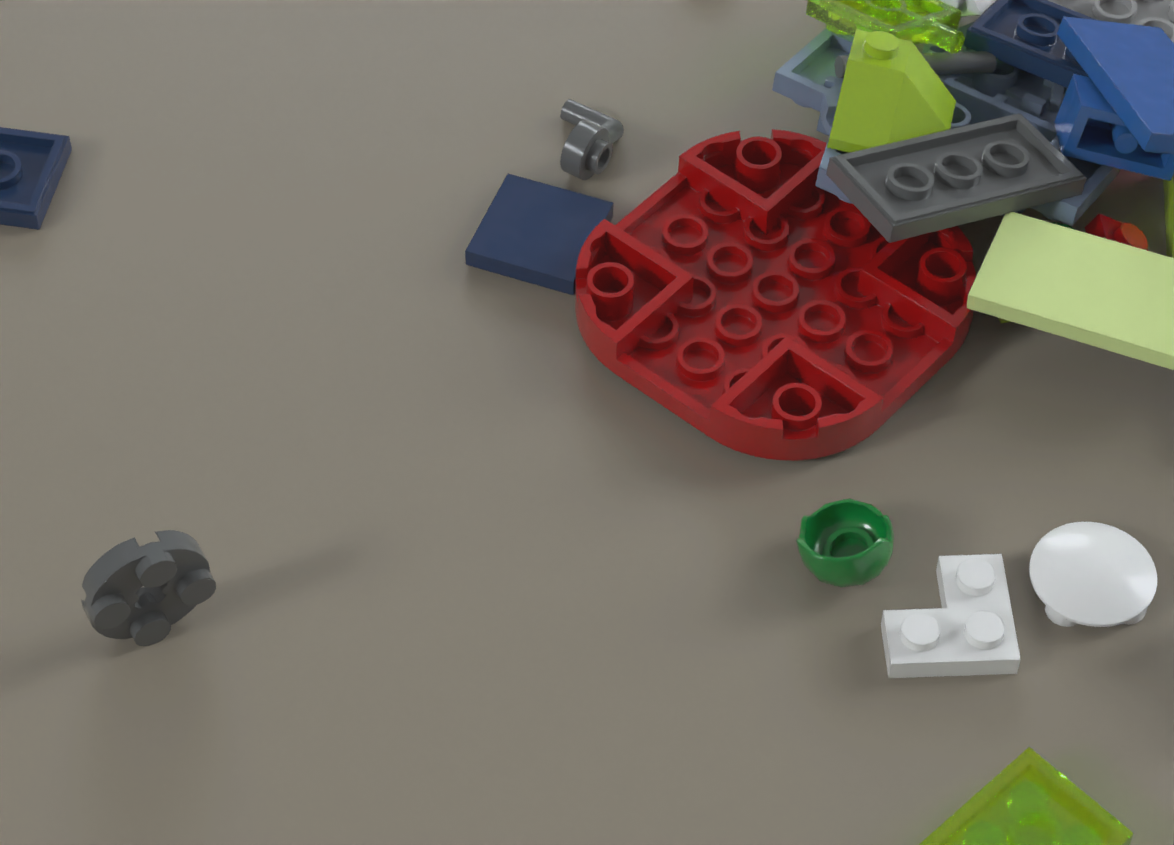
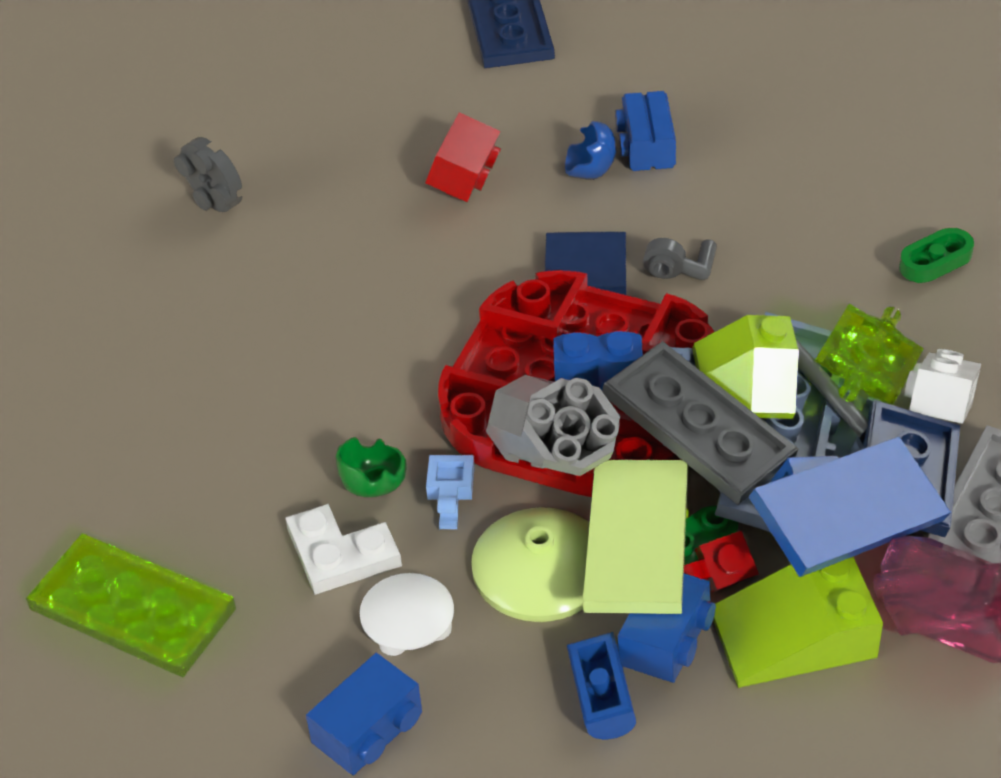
camera: 75 degrees right, 5 degrees down
none -> brick [425,112,501,202]
none -> light blue plate [426,455,475,529]
none -> yellowish green dish [471,507,590,622]
none -> light grey brick [486,375,620,476]
none -> blue brick [554,331,643,390]
none -> blue hair [565,121,616,180]
none -> blue brick [615,91,676,171]

